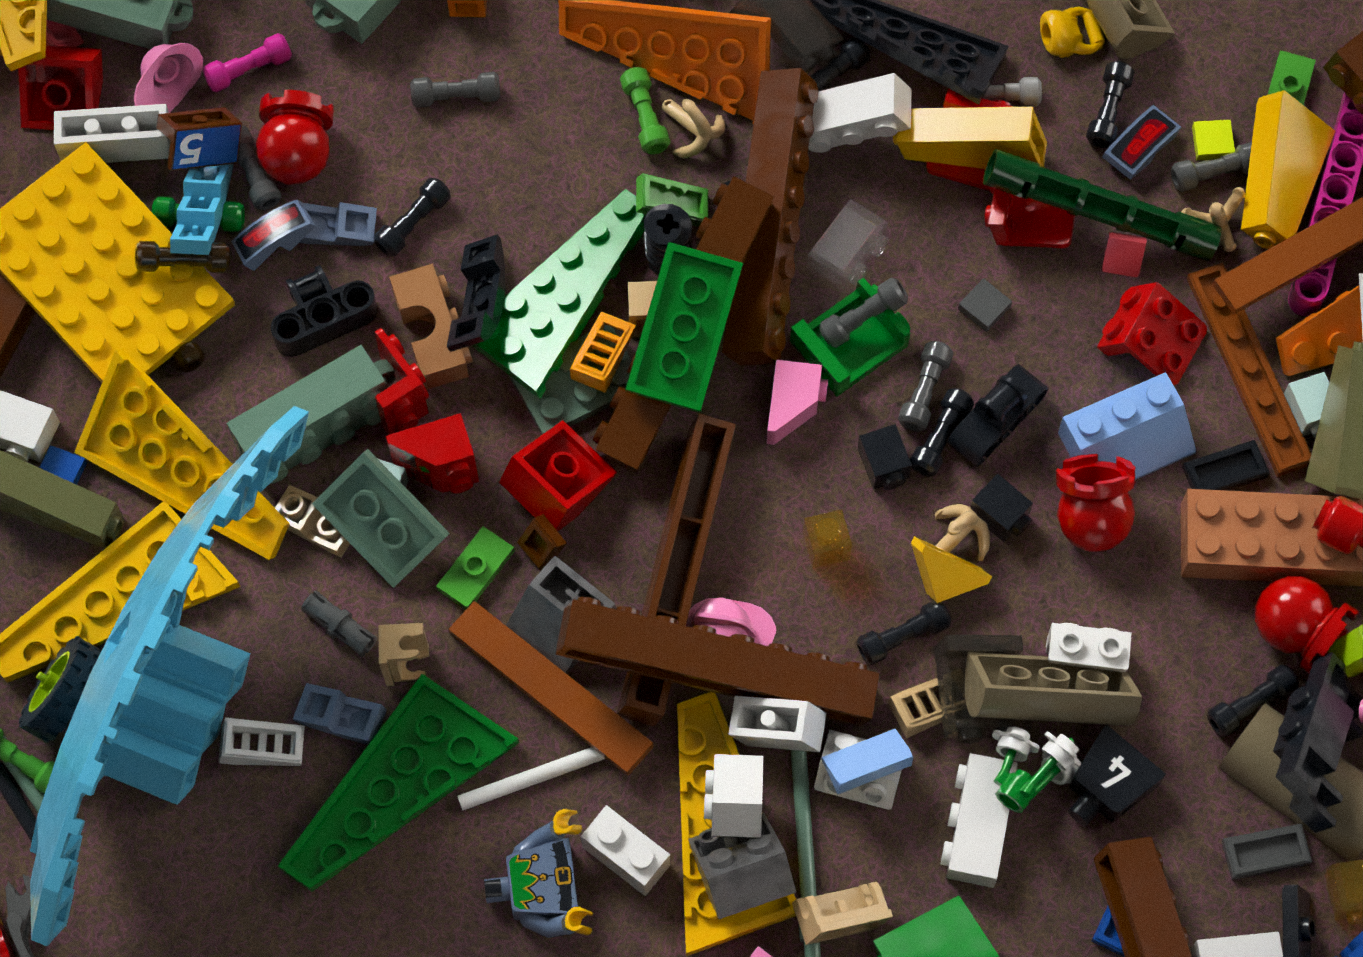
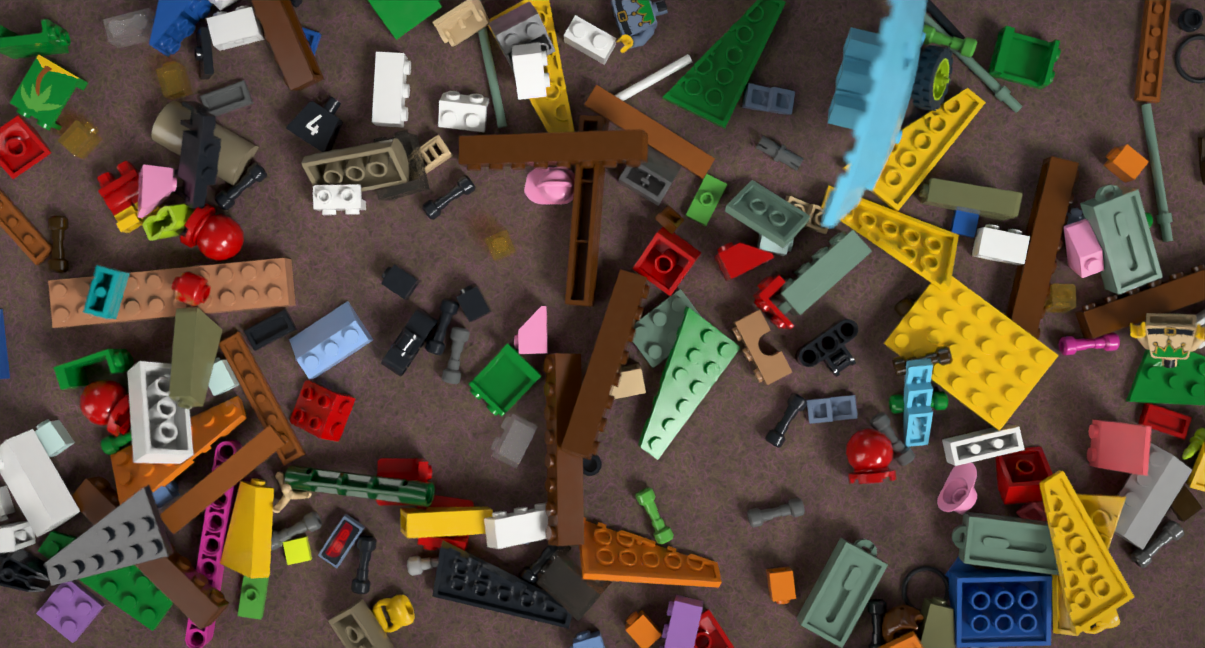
camera: 170 degrees right, 20 degrees up
panel [157,107,242,171] -> none
dark pink piece [202,33,292,93] -> none
white slope [219,718,305,766] -> none
slope [231,199,315,271] -> none
tan hinge [378,623,429,686] -> none
black slope [447,234,505,352] -> none
light orange slope [570,312,636,393] -> none
green plate [625,242,743,413] -> none
bright green plate [636,173,708,227] -> none
black piece [644,204,692,275] -> none
tan piece [662,99,726,158] -> none
white brick [728,696,827,752] -> none
dark grey piece [819,278,908,348] -> none
light blue slope [821,729,913,795] -> none
yellow slope [911,536,992,603] -> none
tan piece [935,504,990,561] -> none
dark grey tile [958,278,1012,332] -> none
plant [992,727,1082,813] -> none
red tile [1056,454,1136,552] -> none
coral slope [1102,232,1147,277] -> none

